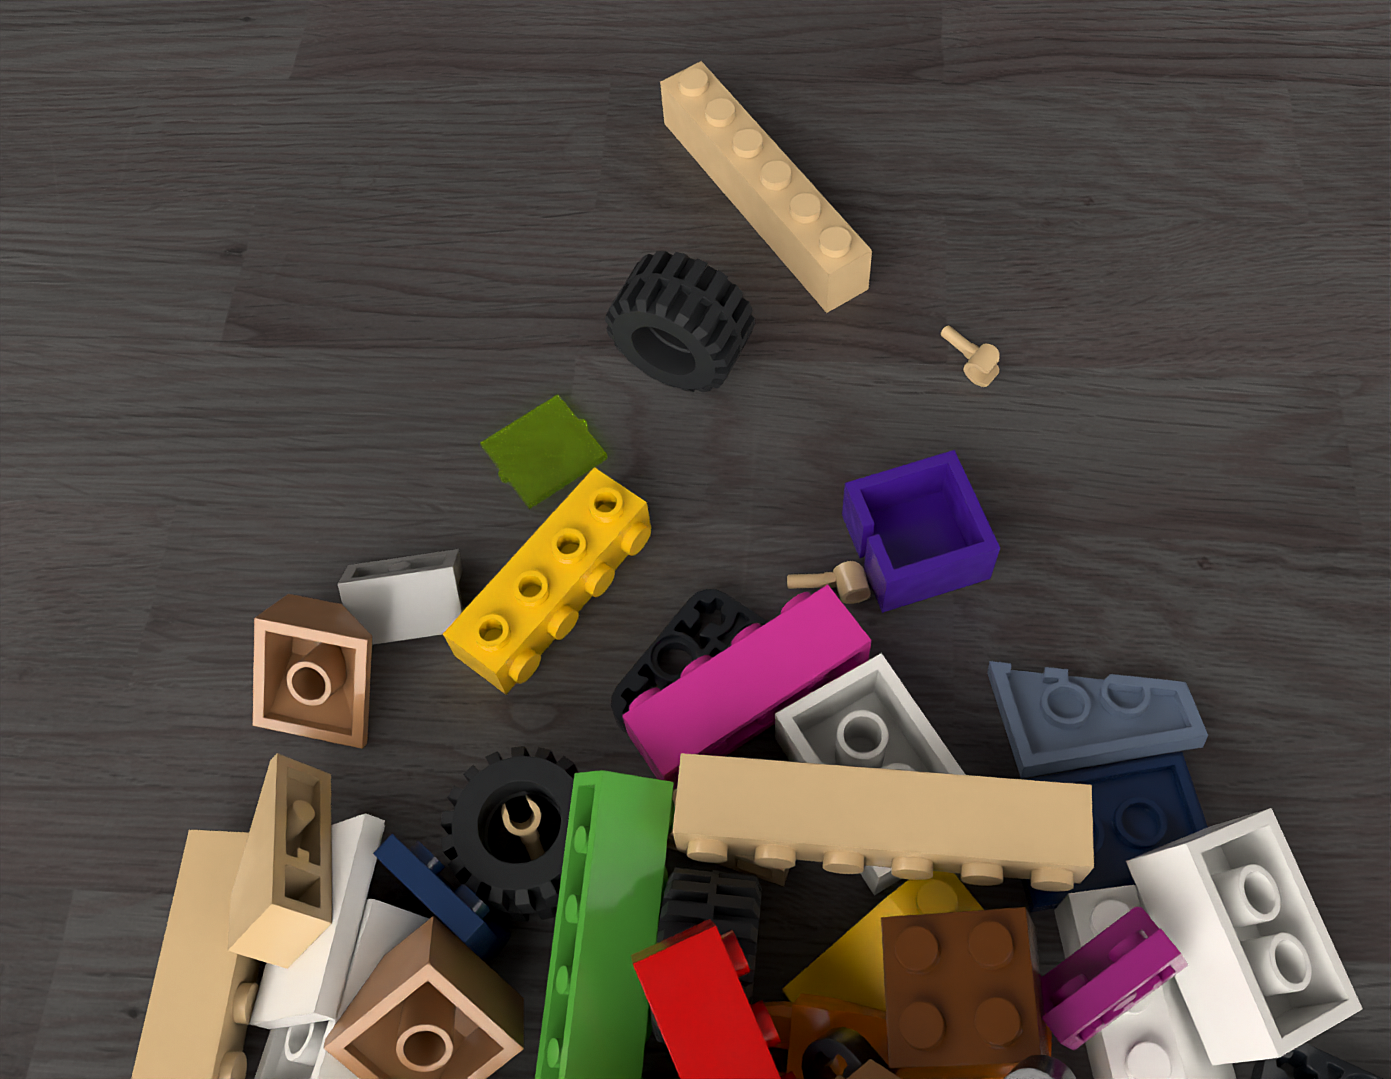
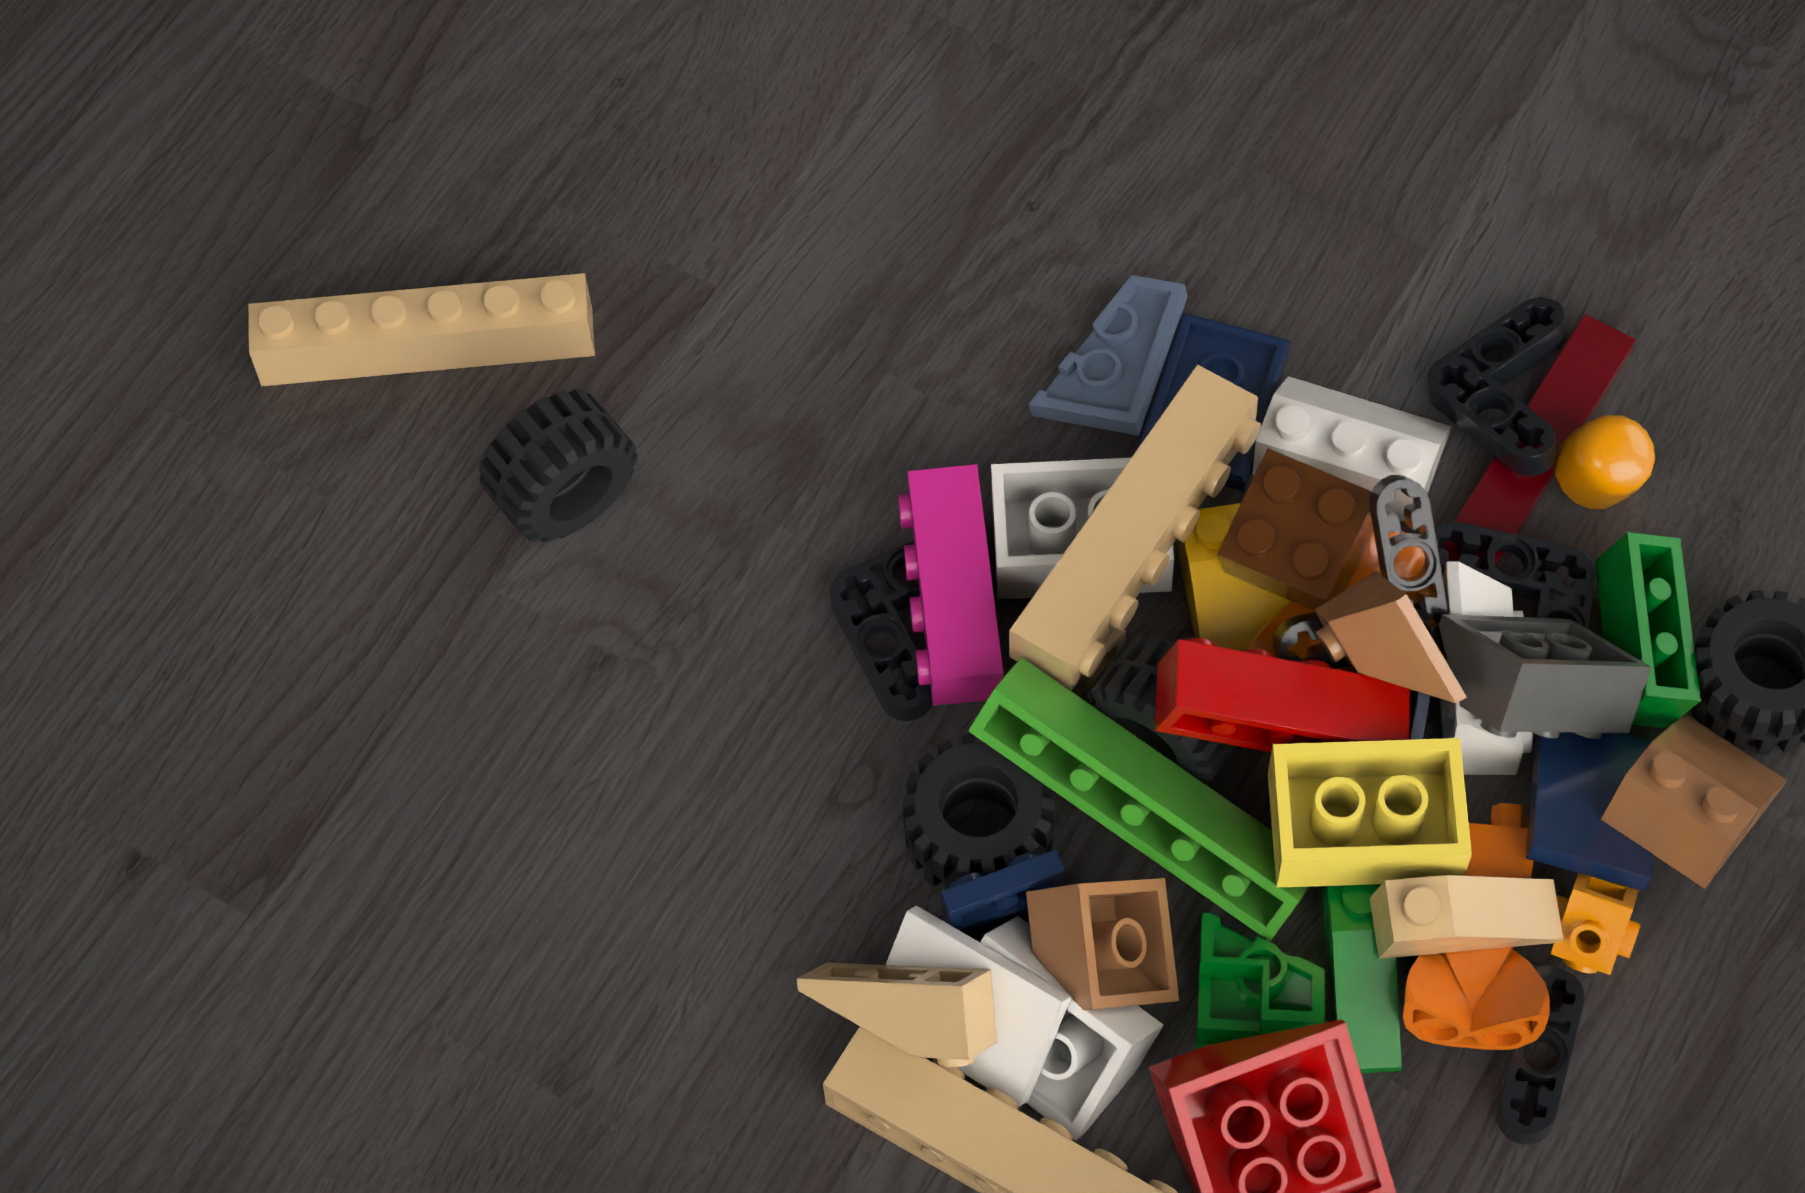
camera: 65 degrees left, 0 degrees up
medium nougat slope [252,594,372,749] -> none
light grey panel [338,549,464,645] -> none
yellow brick [443,467,652,695] -> none
clear neon green piece [480,394,608,509] -> none
tan hand [501,794,545,861] -> none
tan hand [787,561,871,604] -> none
dark purple piece [842,450,1000,613] -> none
tan hand [941,325,999,387] -> none
magenta bracket [1041,907,1188,1050] -> none
white brick [1126,808,1363,1066] -> none

